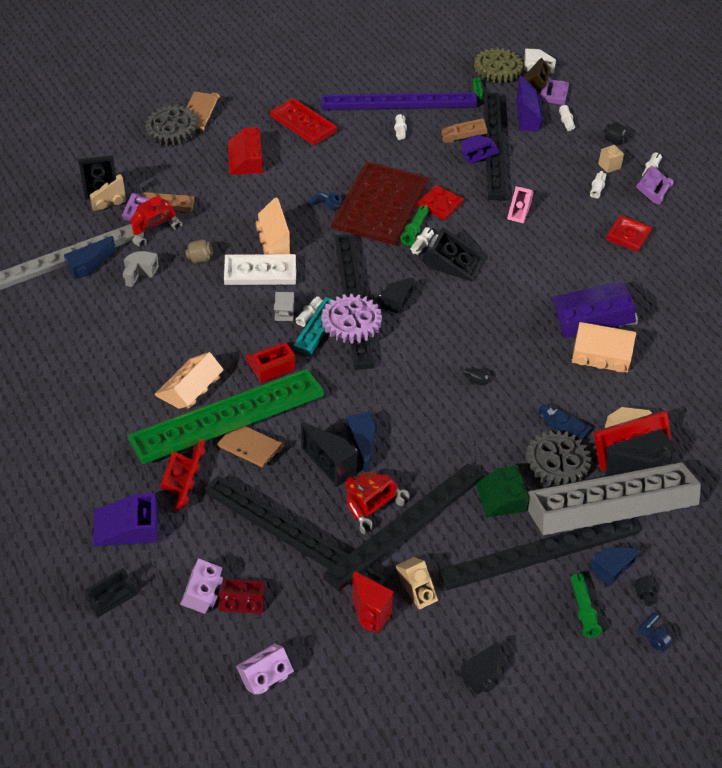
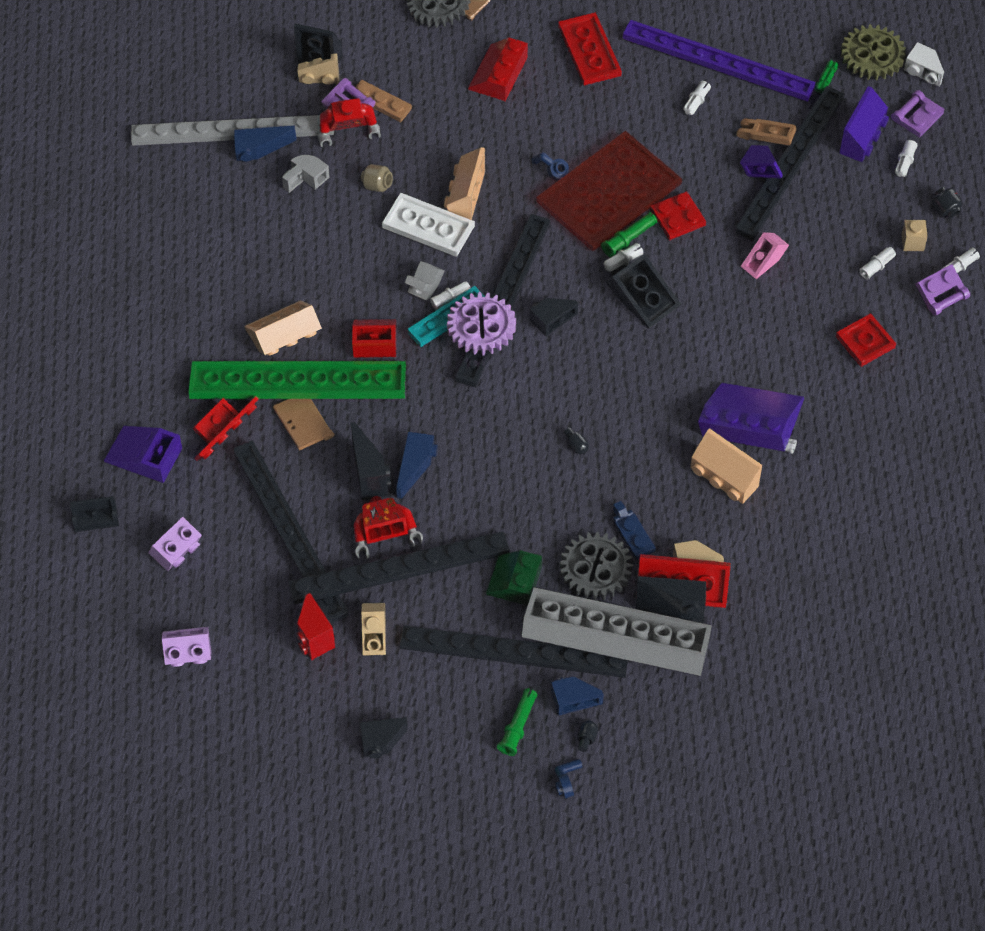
camera: 30 degrees right, 10 degrees up
dark red bracket [219,578,266,614] -> none
dark brown slope [524,58,551,92] -> none

